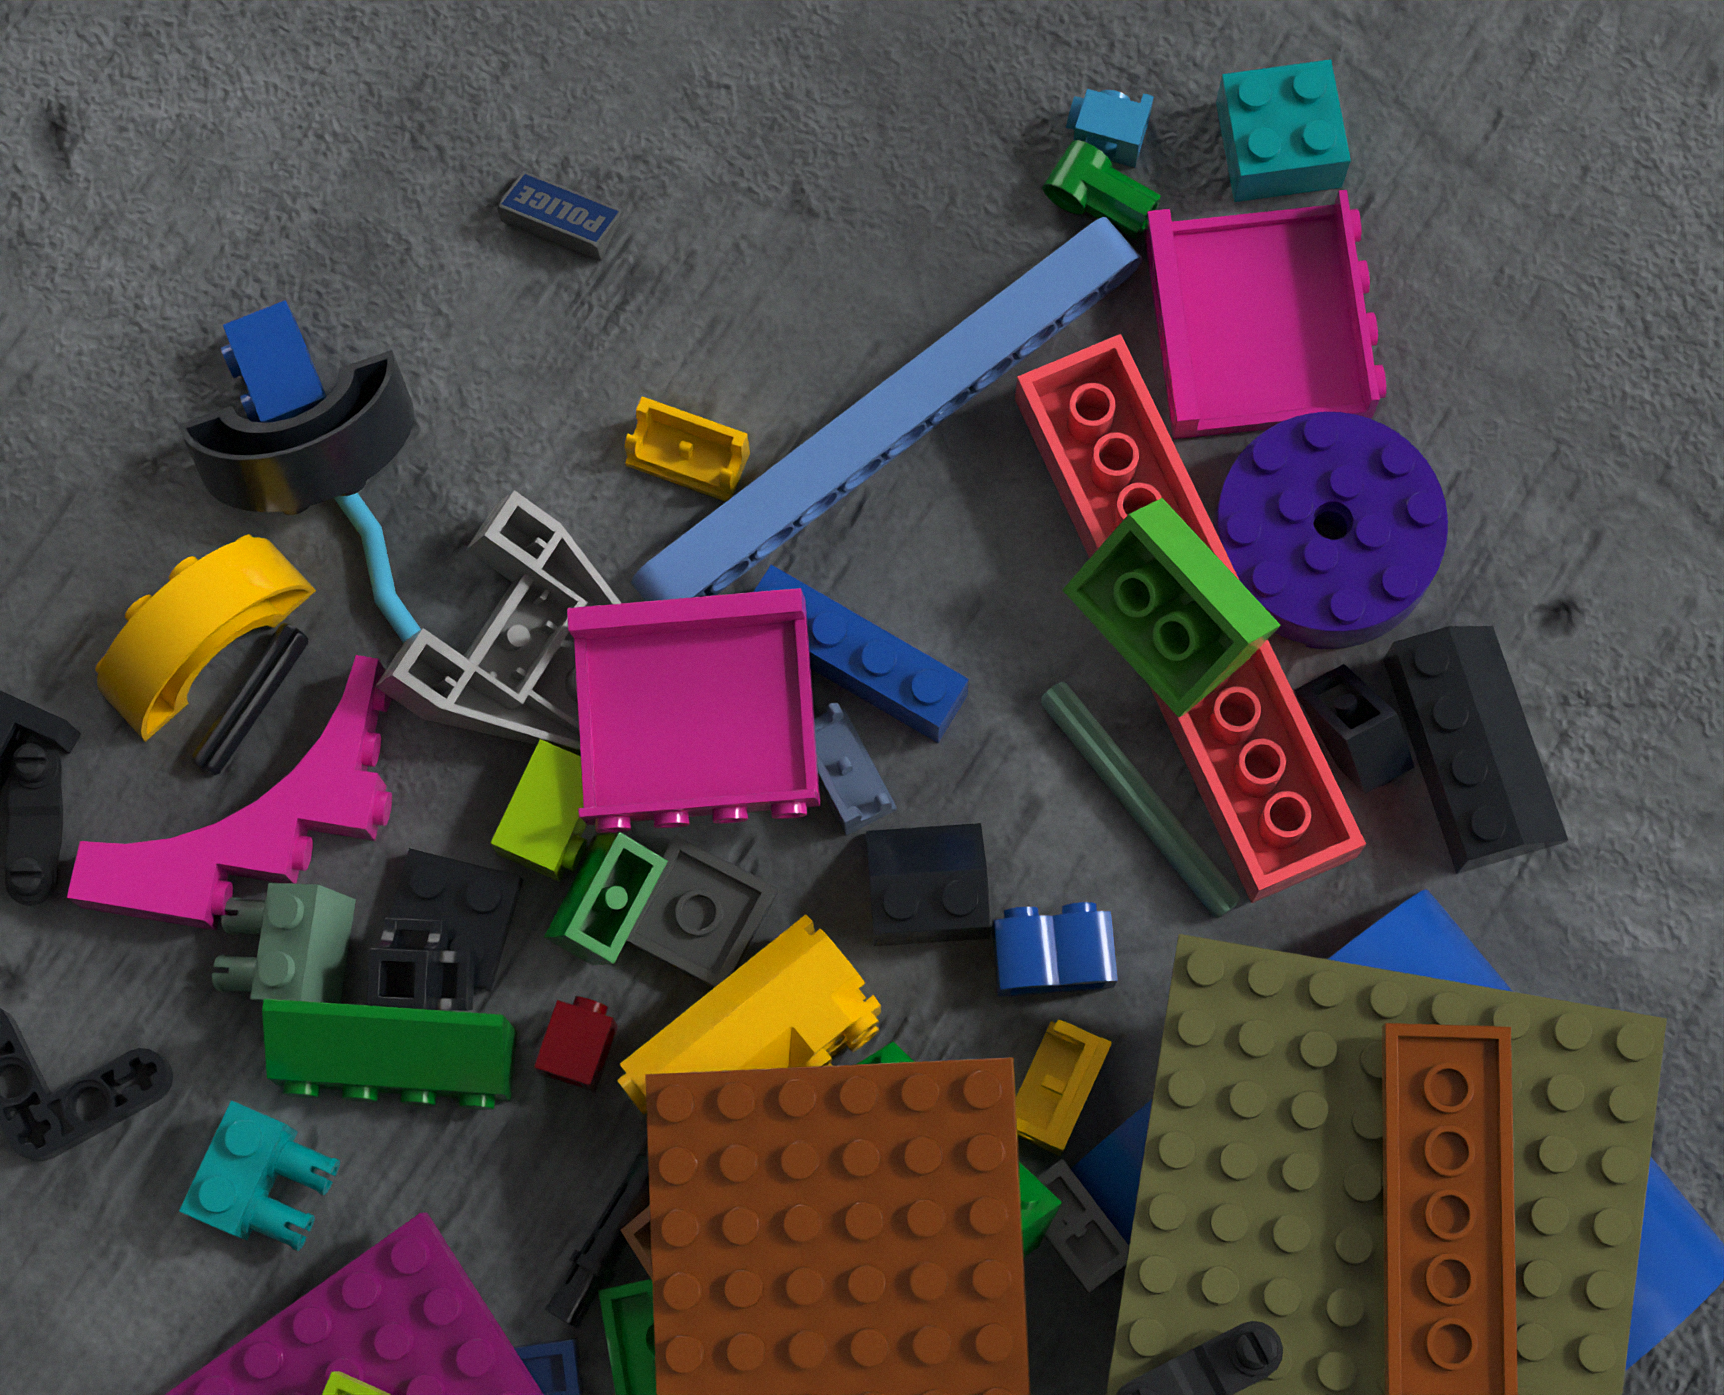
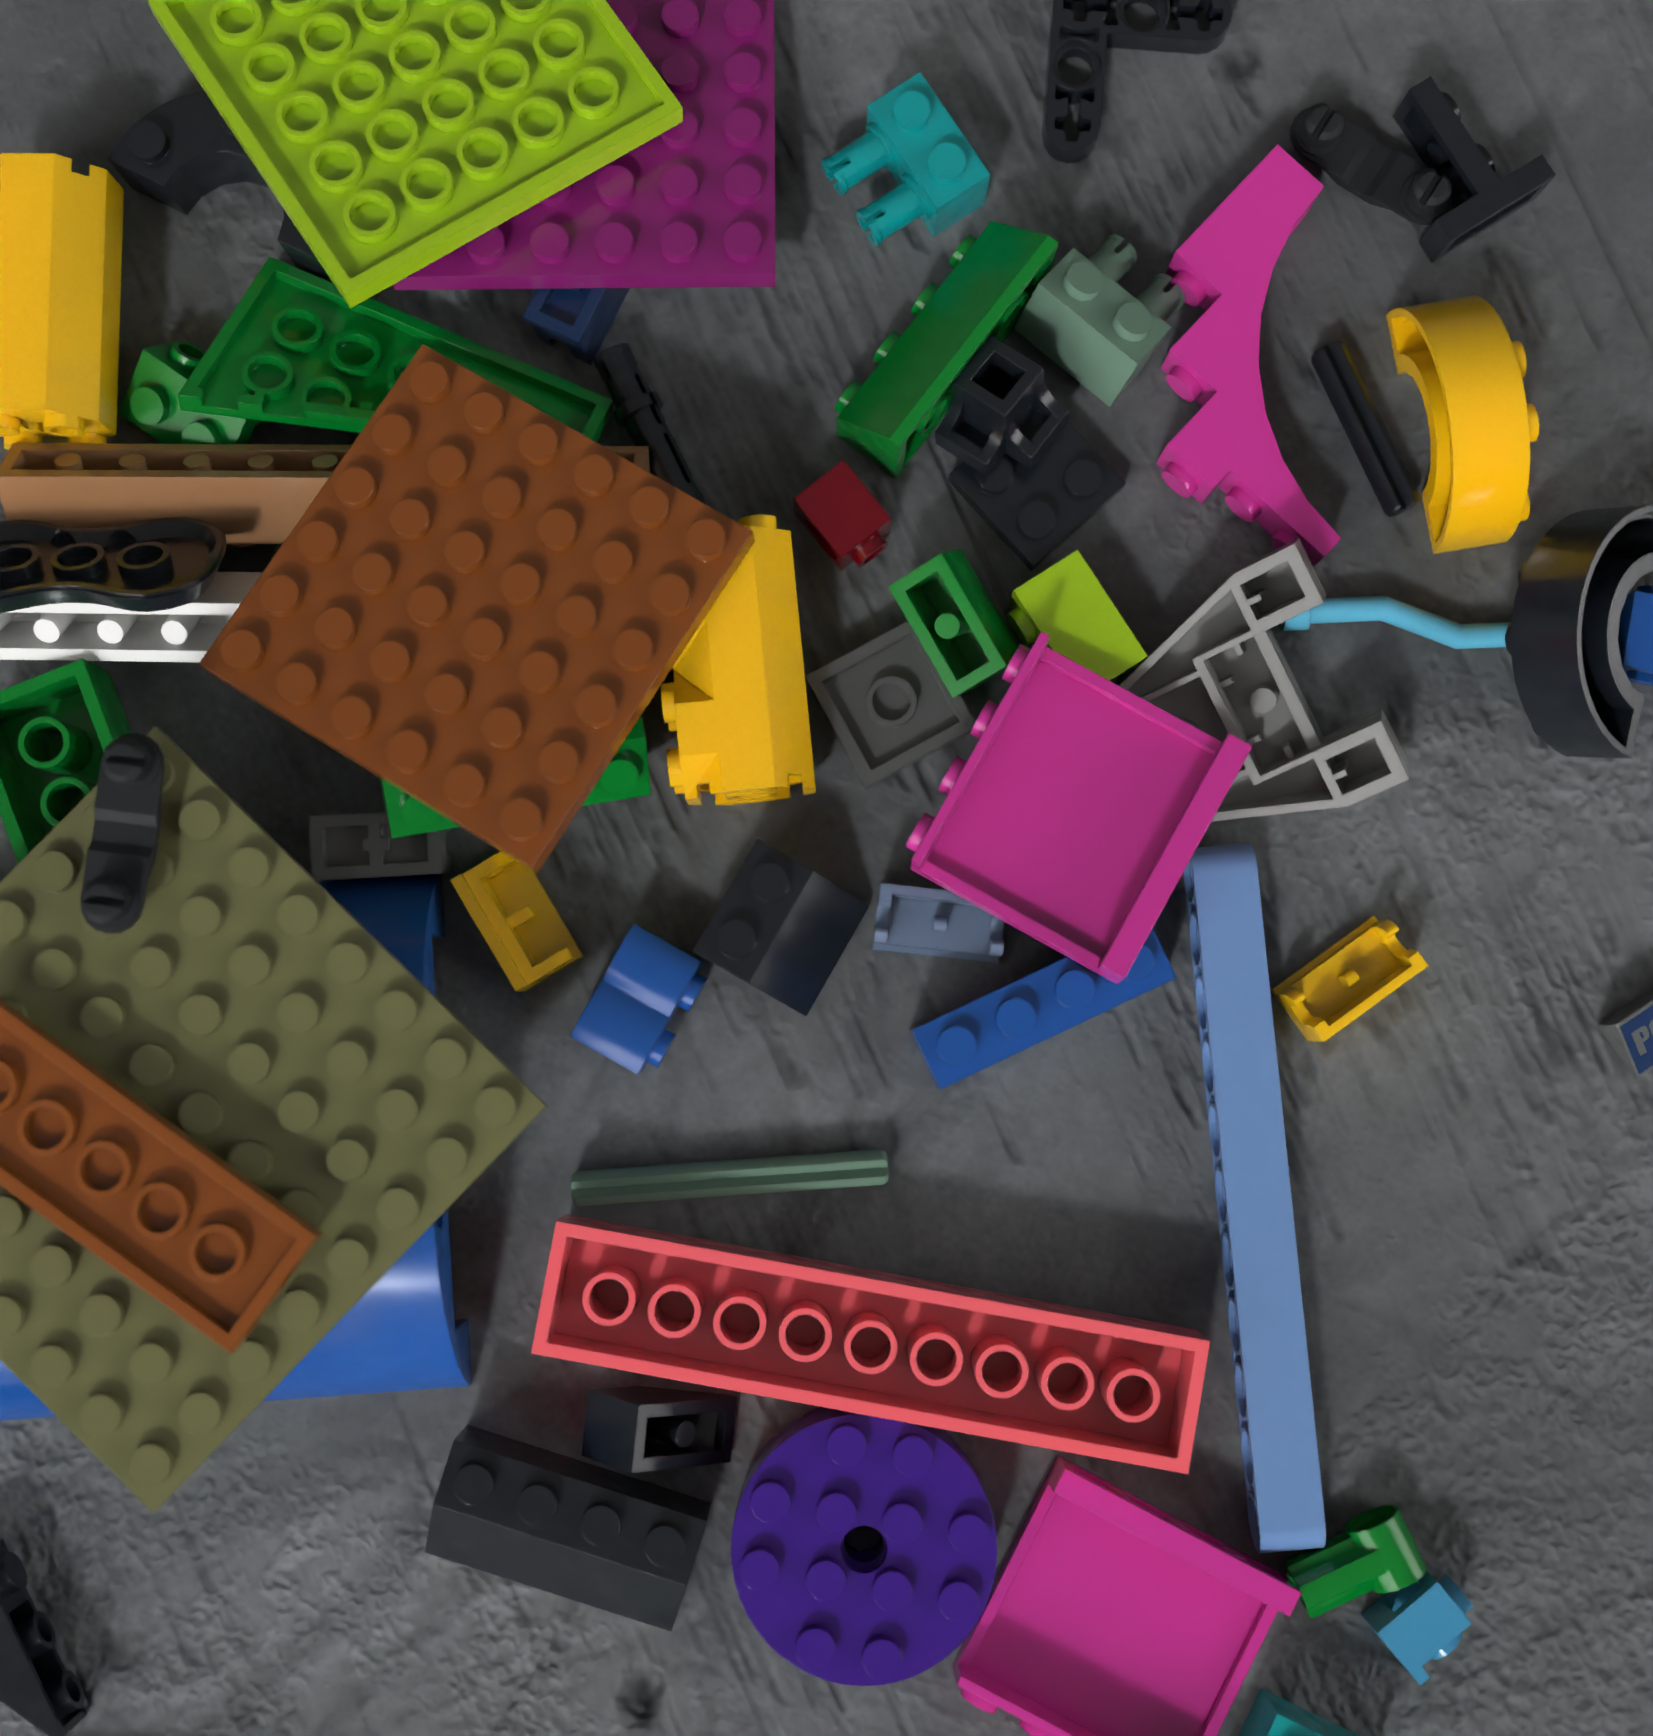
camera: 120 degrees right, 10 degrees up
bright green slope [1062,498,1281,718] -> none

